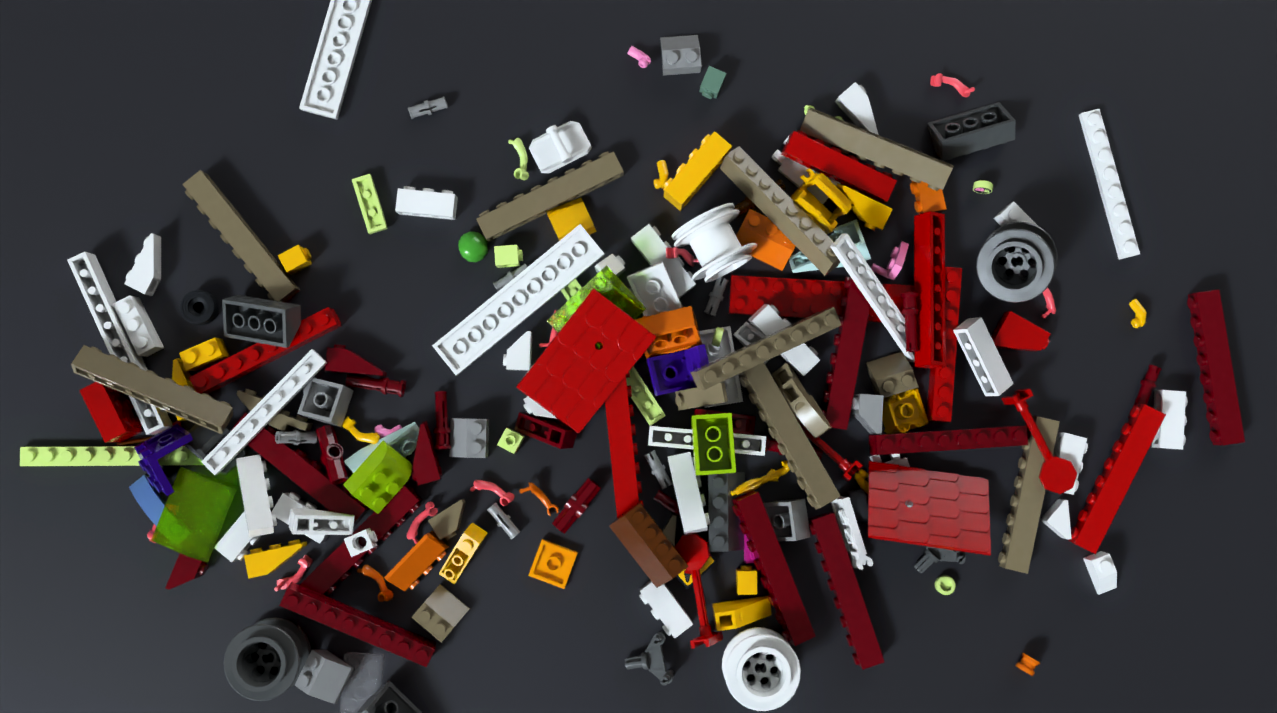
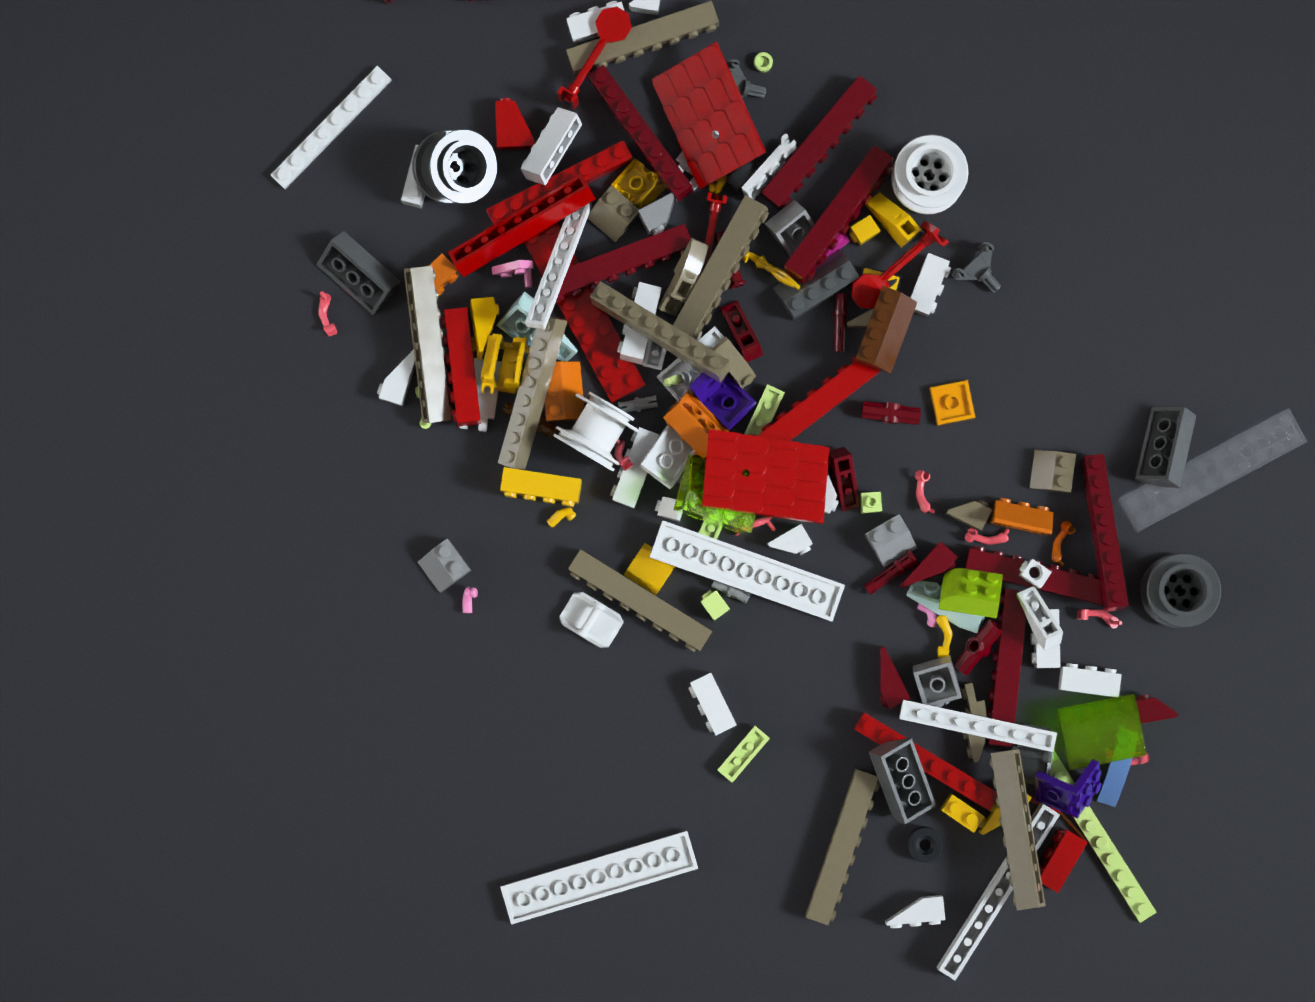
camera: 120 degrees left, 0 degrees up
white brick [113,295,164,357] -> none
white brick [236,454,277,538] -> none
yellow slope [244,539,307,579] -> none
light grey pin [275,430,317,445] -> none
yellow brick [278,245,312,274] -> none
light grey slope [295,650,354,704] -> none
dark red pin [346,374,406,397] -> none
light grey pin [408,96,448,119] -> none
yellow slope [439,522,488,584] -> none
bright green hair [458,231,488,262] -> none
light grey pin [487,502,521,540] -> none
yellowish green piece [508,138,529,180] -> none
orange piece [519,482,559,516] -> none
light grey pin [644,450,673,490] -> none
white brick [648,426,766,456] -> none
white brick [668,452,710,535] -> none
lime brick [691,413,736,475] -> none
sand green brick [699,66,726,99] -> none
dark red pin [901,292,919,352] -> none
yellowish green tile [973,180,993,194] -> none
coral piece [1041,287,1056,319] -> none
yellow arm [1129,299,1147,328] -> none

